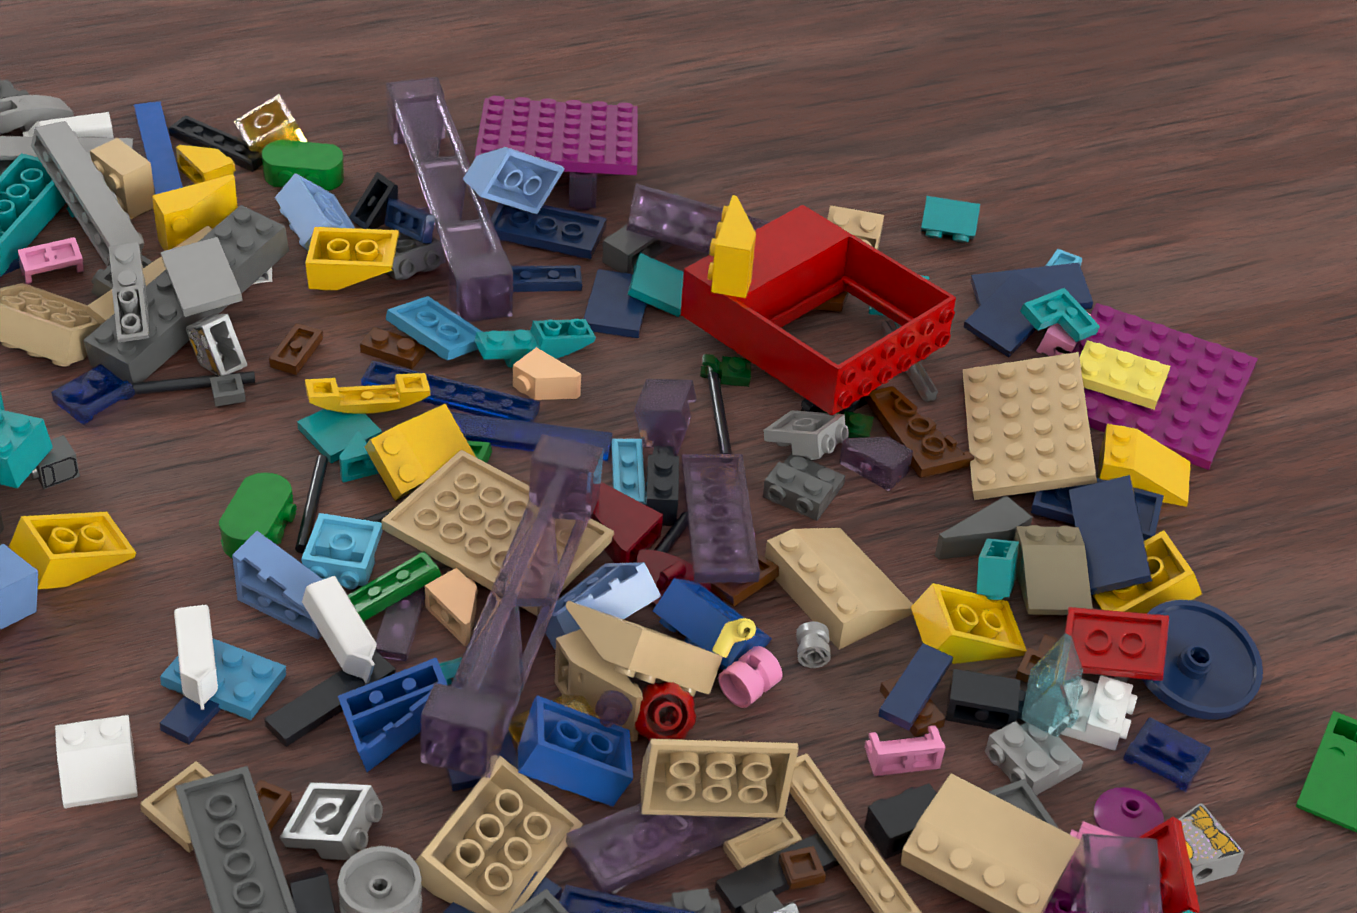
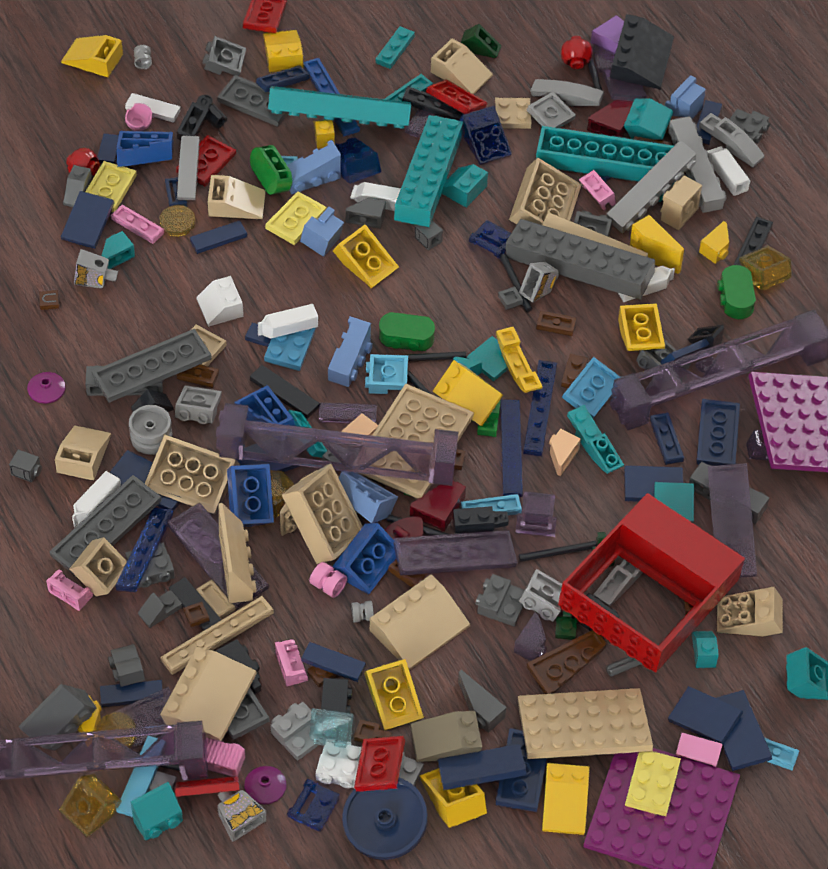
camera: 85 degrees right, 10 degrees up
light grey slope [109,242,149,343] -> none
blue tile [134,101,182,195] -> none
light grey tile [160,237,243,317] -> none
light blue slope [275,173,356,251] -> none
white piece [302,576,377,684] -> none
green tile [347,551,442,621] -> none
light blue slope [463,147,565,214] -> none
clear purple tile [595,690,633,727] -> none
red plant [635,681,696,742] -> none
yellow slope [707,195,756,298] -> none
light yellow arm [712,618,756,658] -> none
teal brick [977,538,1019,600] -> none
teal plate [1020,288,1100,342] -> none

